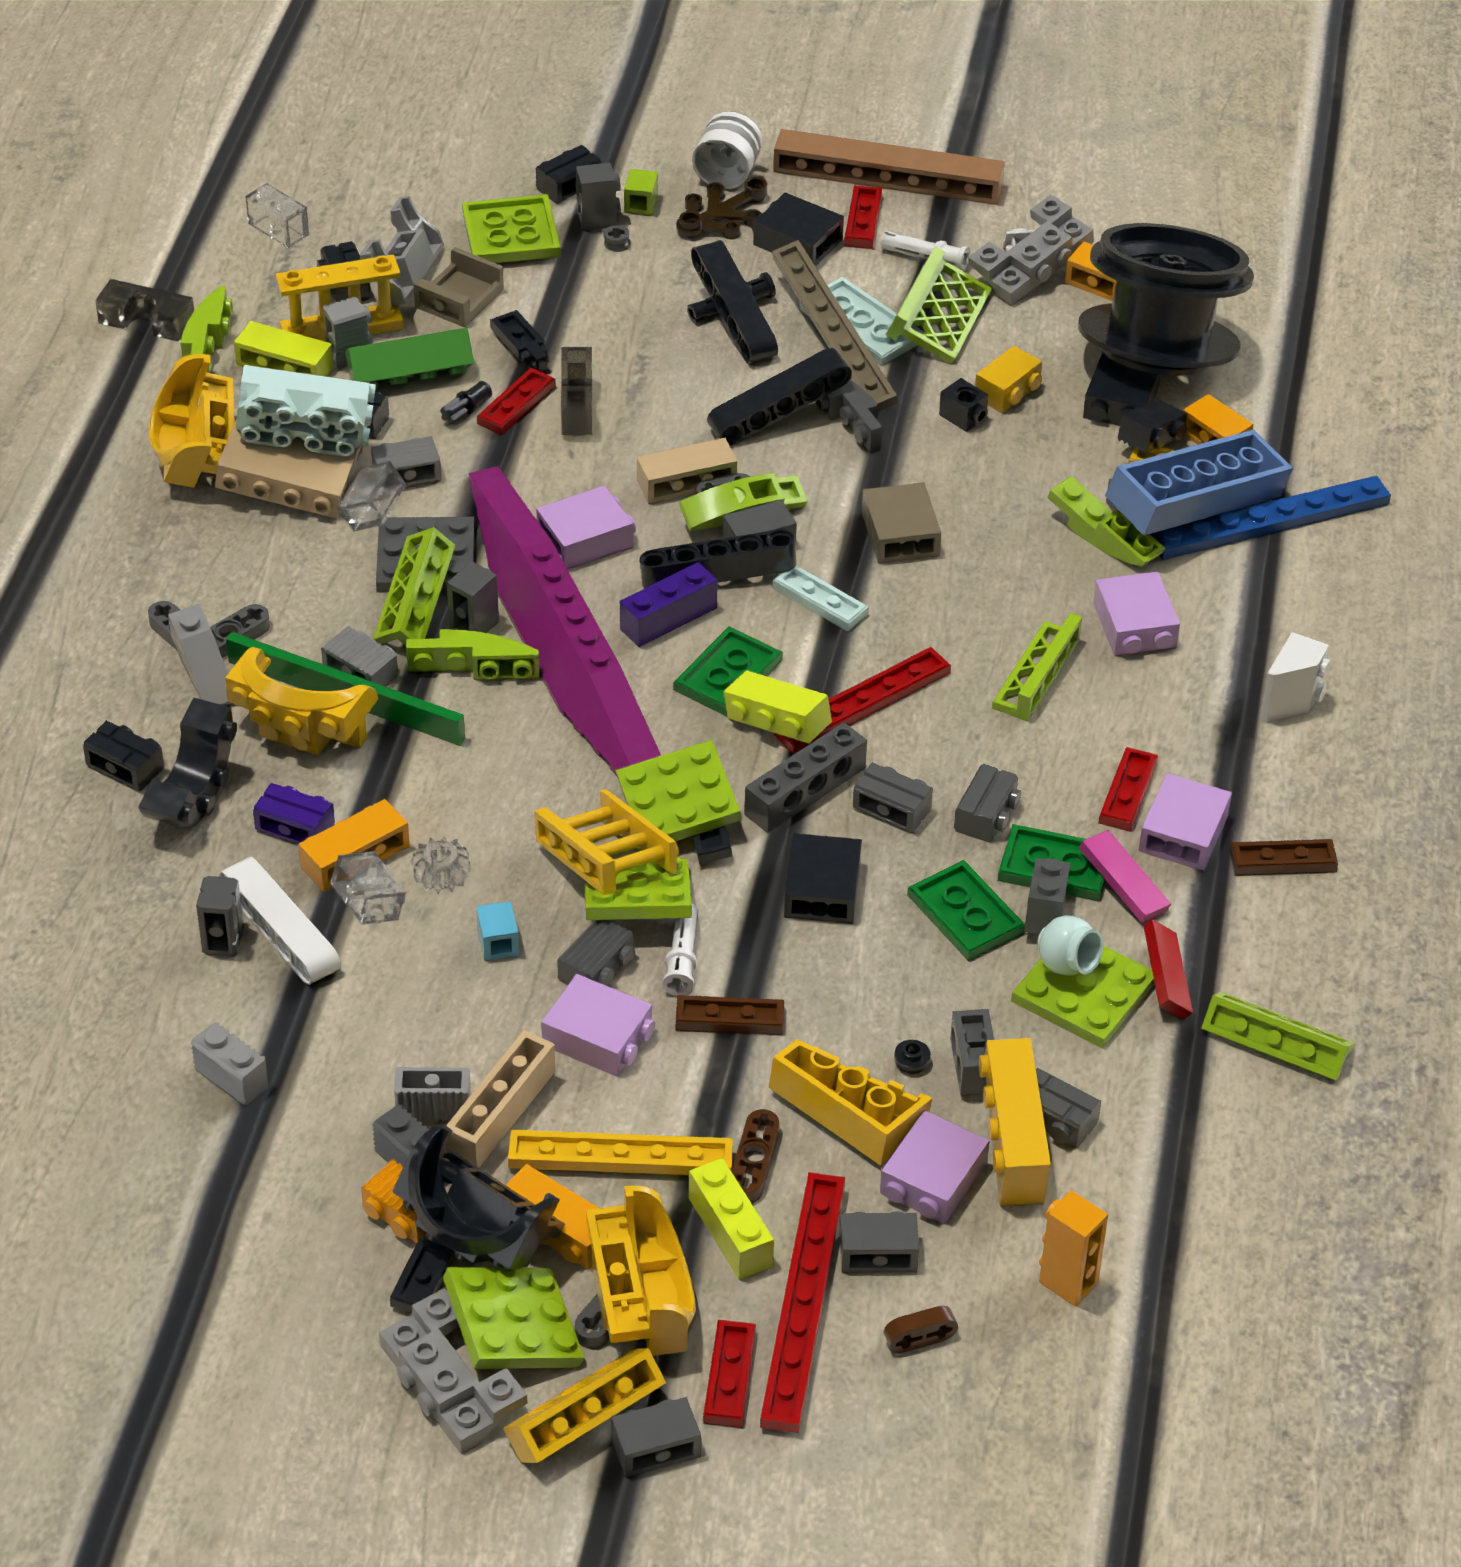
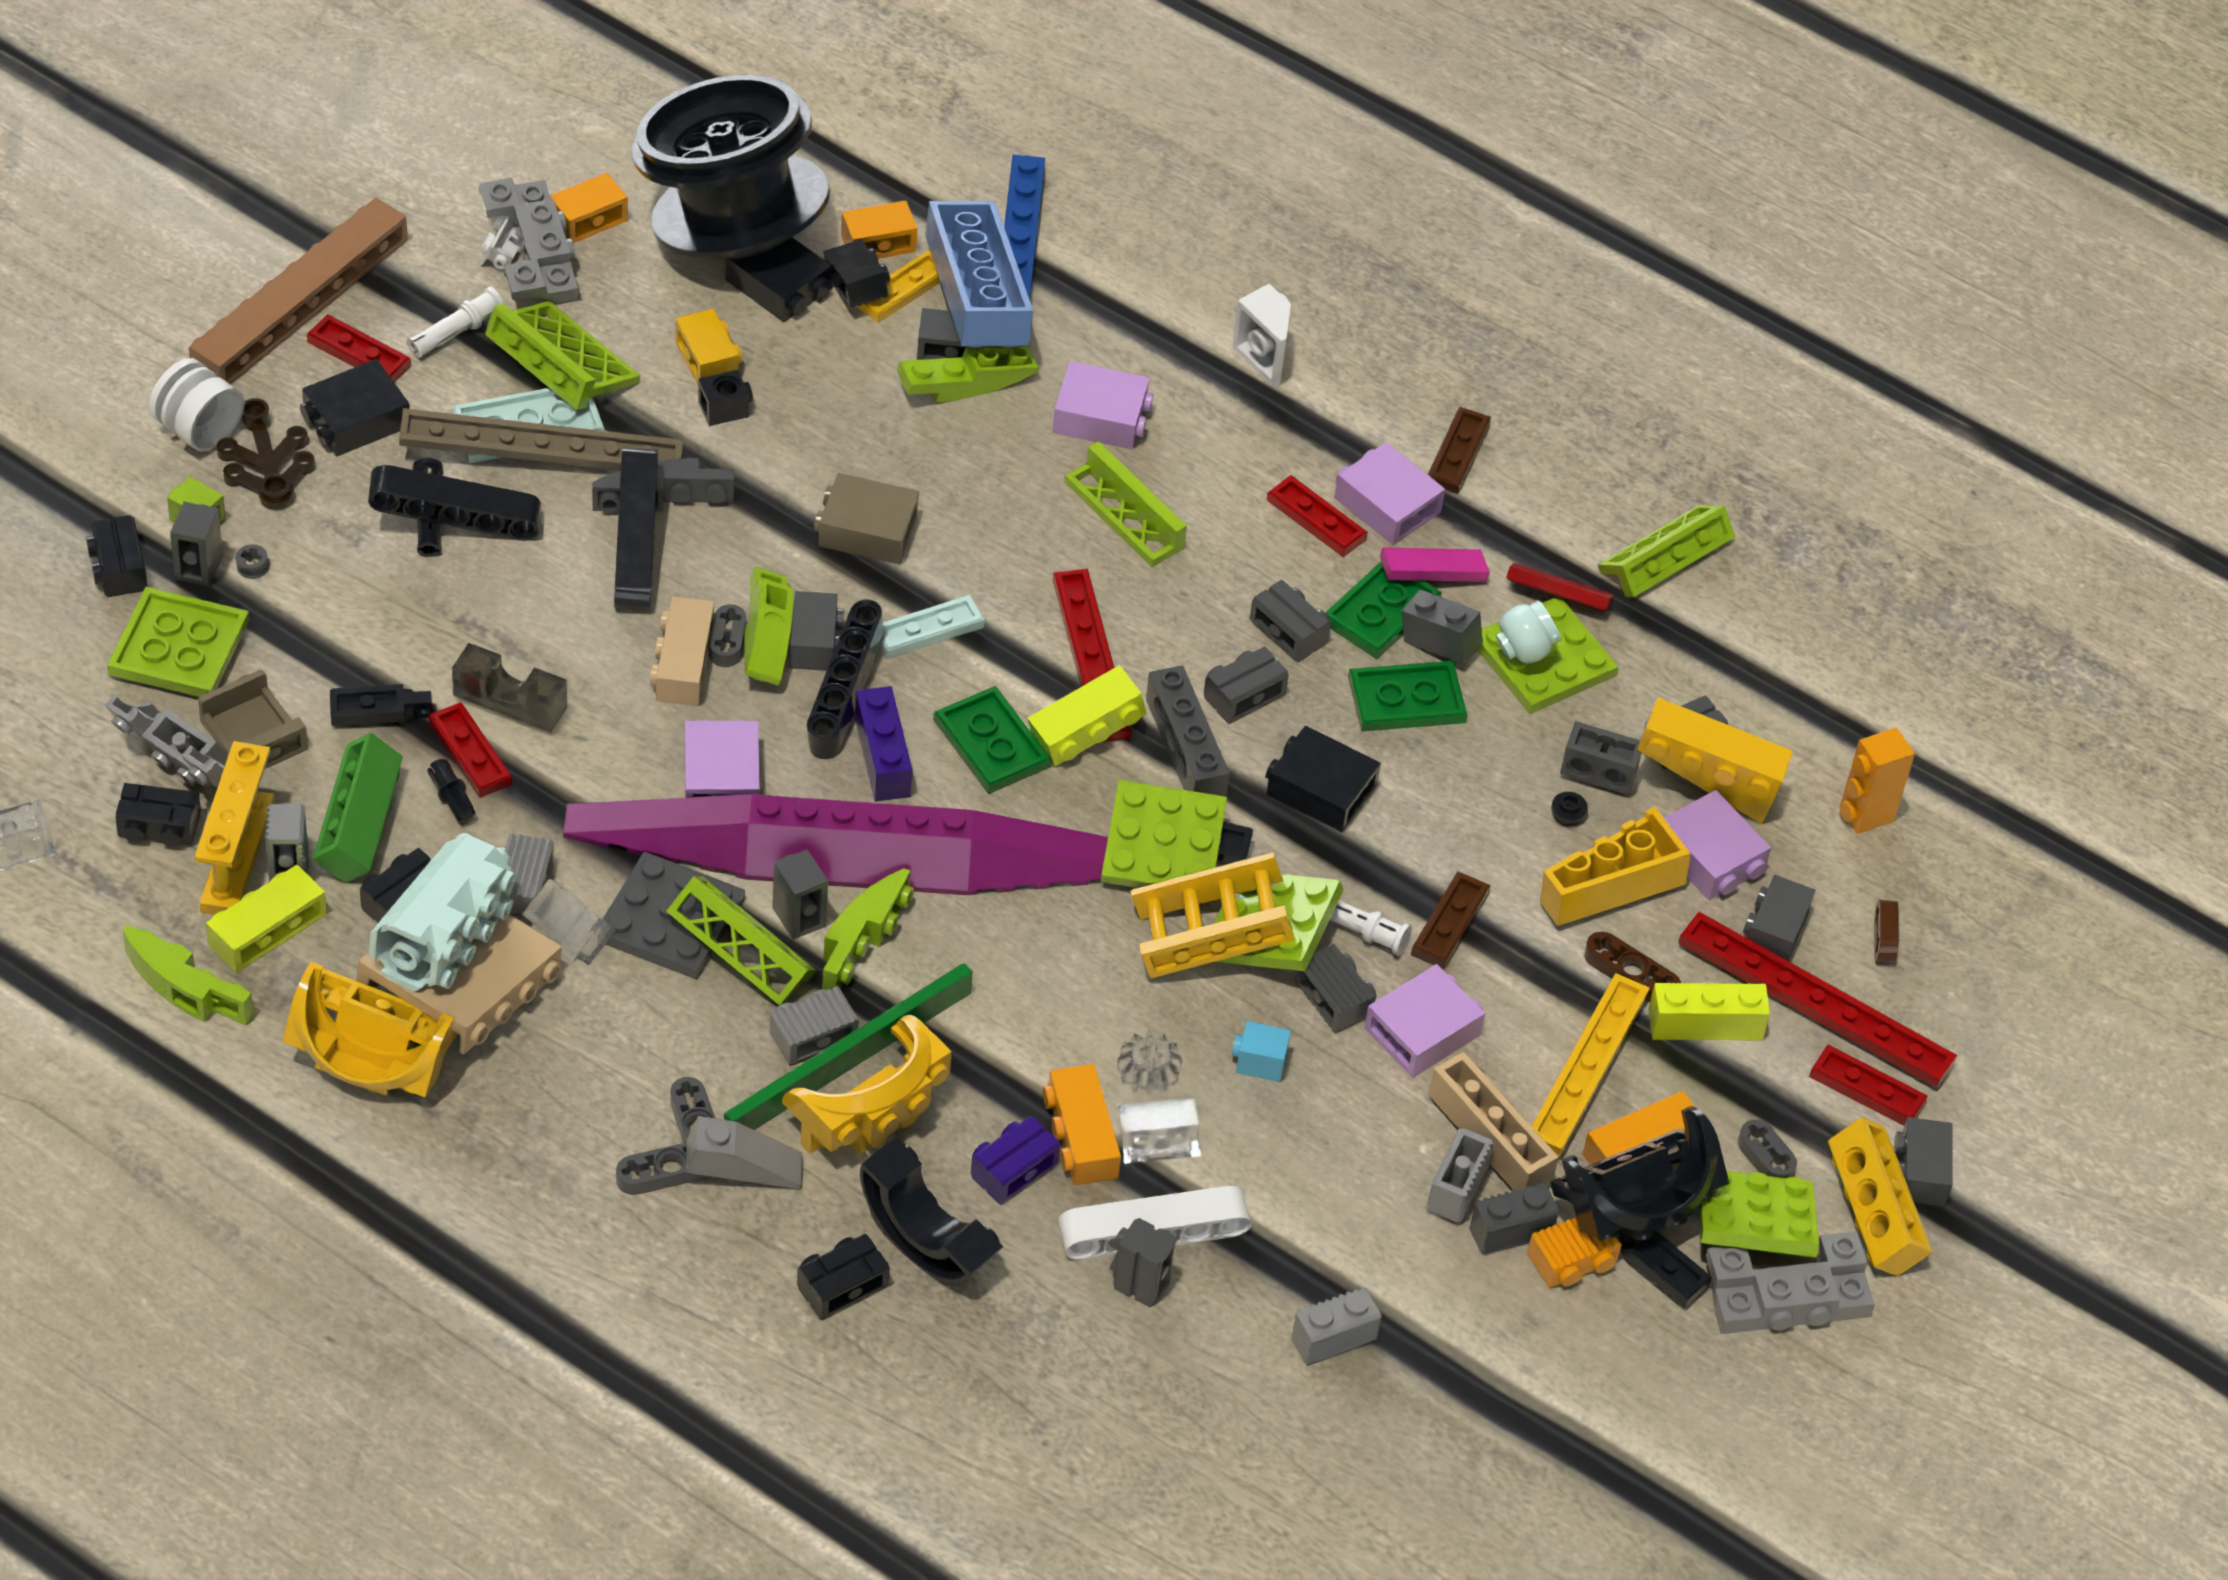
camera: 70 degrees left, 5 degrees up
clear smoke arch [95,279,194,342] -> none
yellow piece [586,1185,696,1356] -> none

